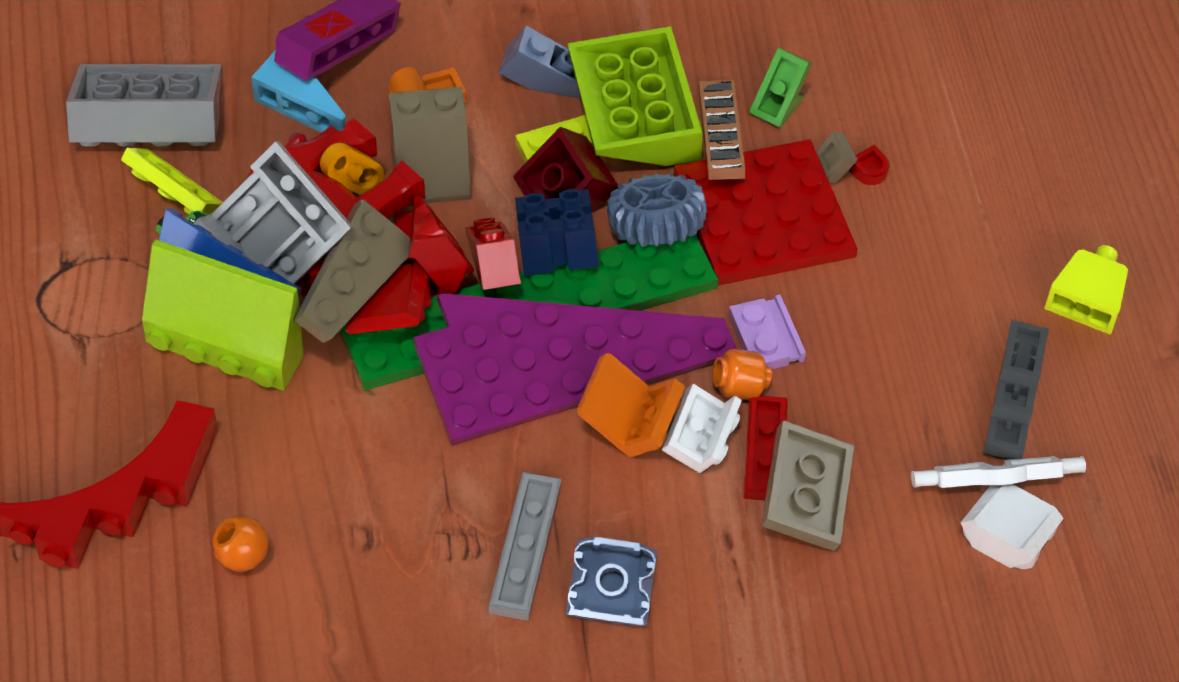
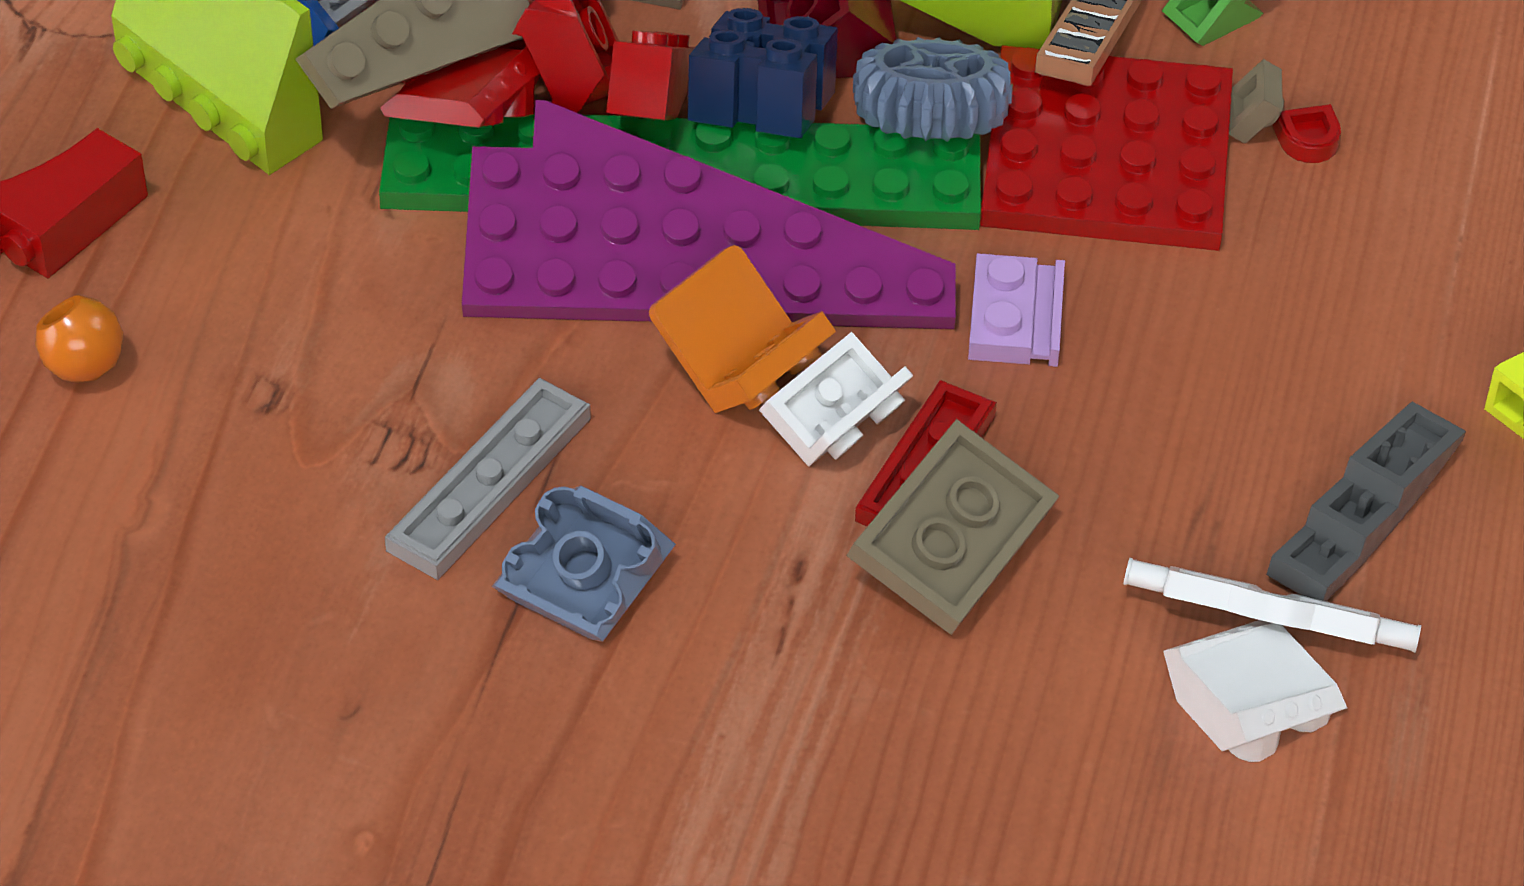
camera: 25 degrees right, 5 degrees down
orange head [712,349,772,400] -> none

